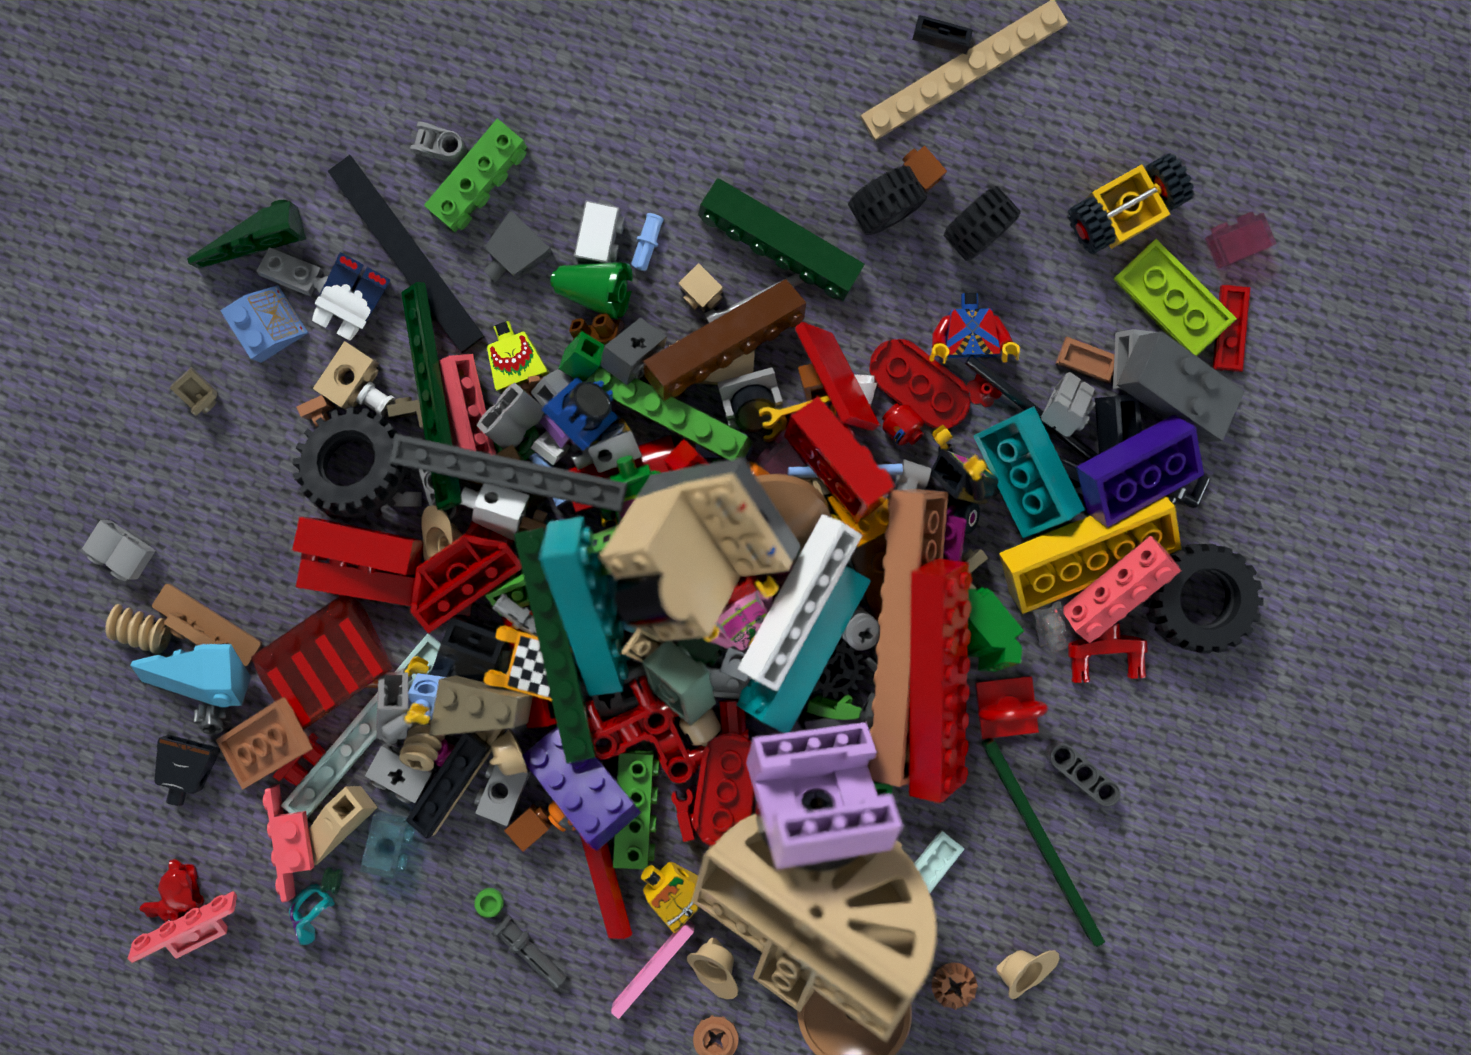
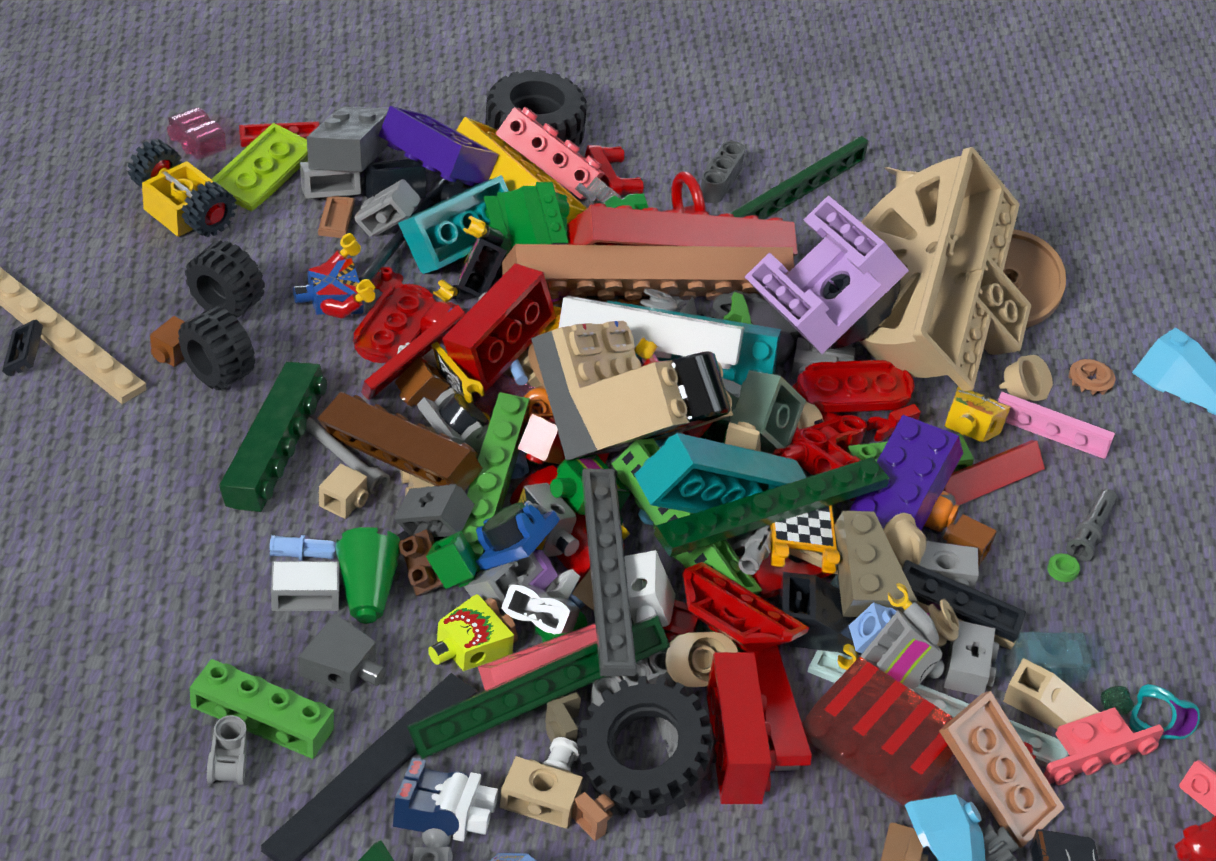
camera: 115 degrees left, 45 degrees down
none -> green slope [483,182,570,259]

